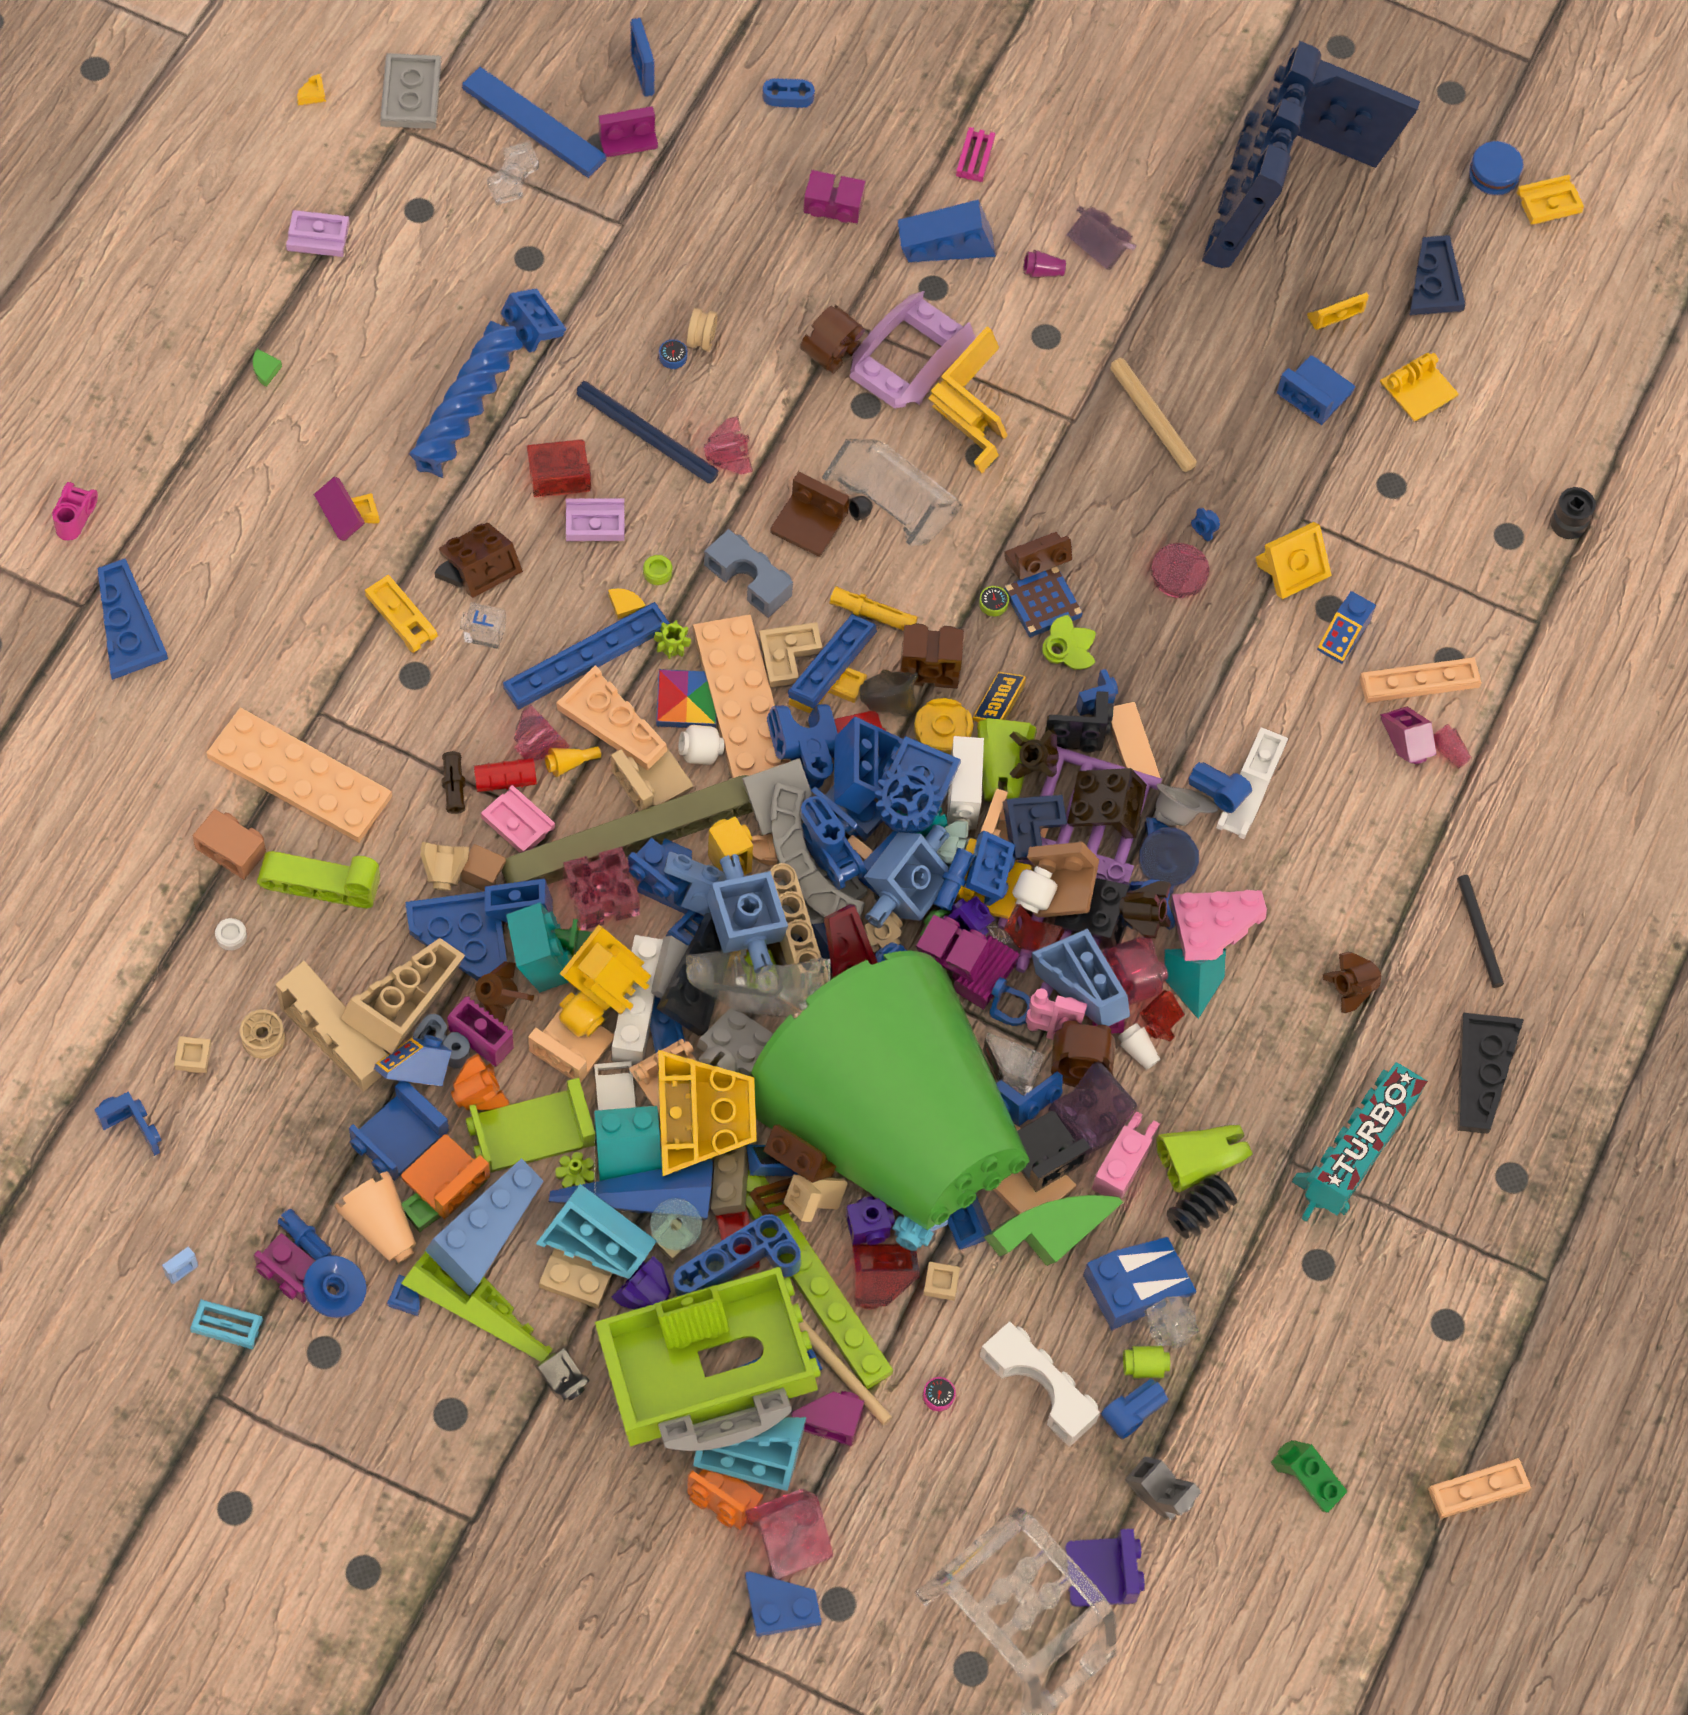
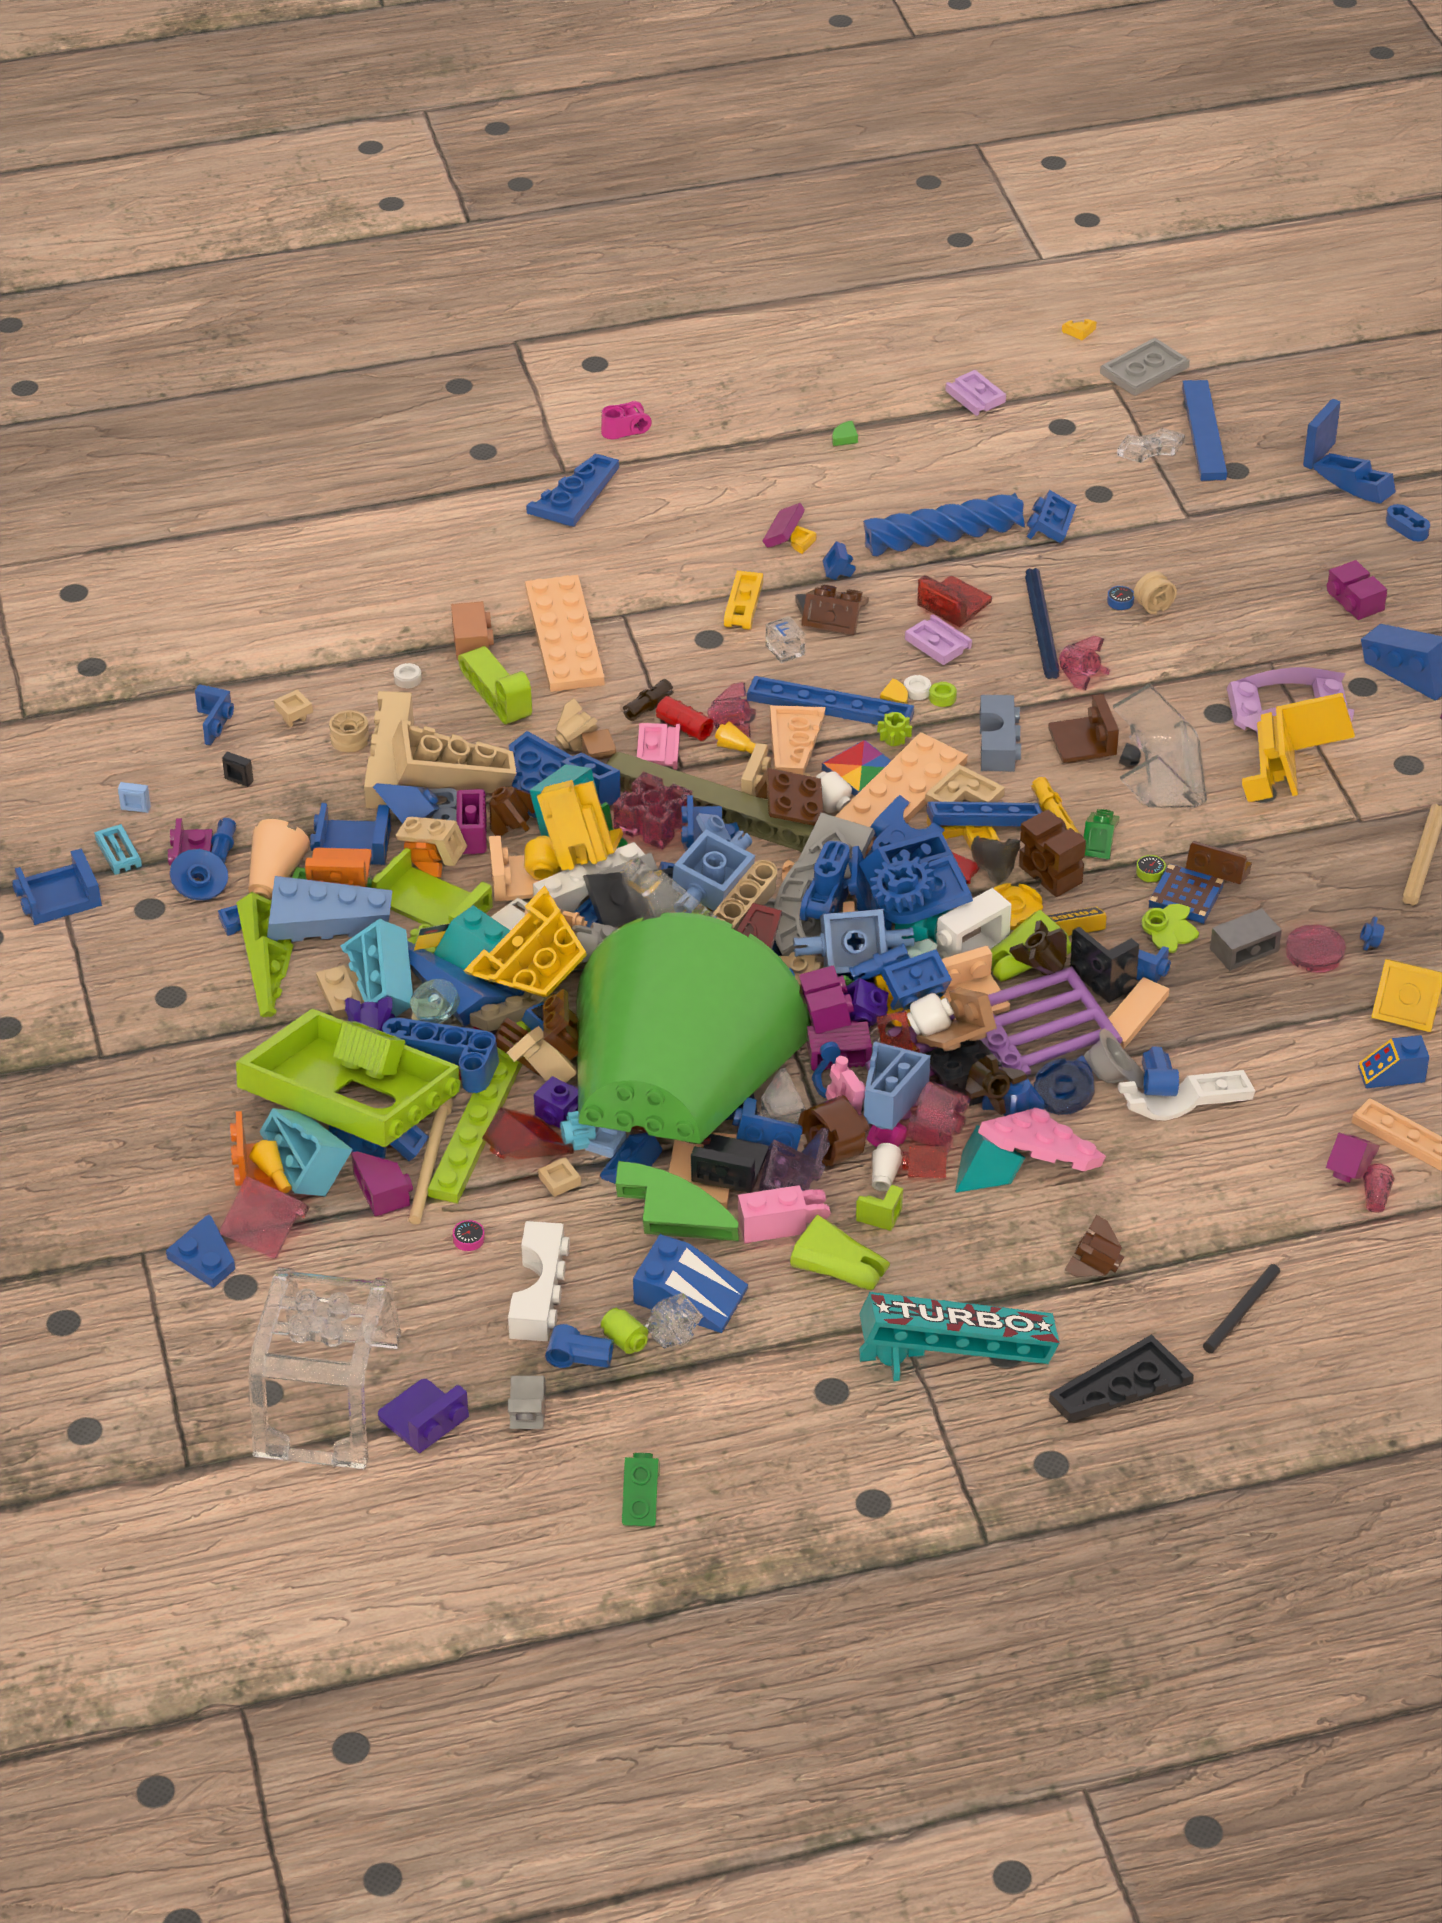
camera: 55 degrees right, 20 degrees down
bracket [535,1347,590,1400] -> none
magenta bracket [598,106,658,157] -> none
light grey slope [658,1388,792,1451] -> none
yellow brick [708,816,753,875] -> none
reddish brown brick [800,305,865,374] -> none
dark blue plate [1002,795,1067,860] -> none
dark brown bracket [1067,768,1147,839] -> none
black piece [1167,1175,1238,1239] -> none
light nougat tile [1428,1458,1531,1519] -> none
none -> blue panel [12,848,102,925]
none -> black tile [222,751,254,787]
none -> yellow cone [249,1140,292,1194]
none -> tan bracket [396,817,467,866]
none -> reddish brown bracket [755,768,824,826]
none -> blue tile [822,541,856,580]
none -> lime panel [856,1185,903,1231]
none -> white tile [904,675,931,700]
none -> green bracket [1083,809,1120,859]
none -> flat silver brick [1210,908,1282,971]
none -> blue slope [1313,453,1396,504]

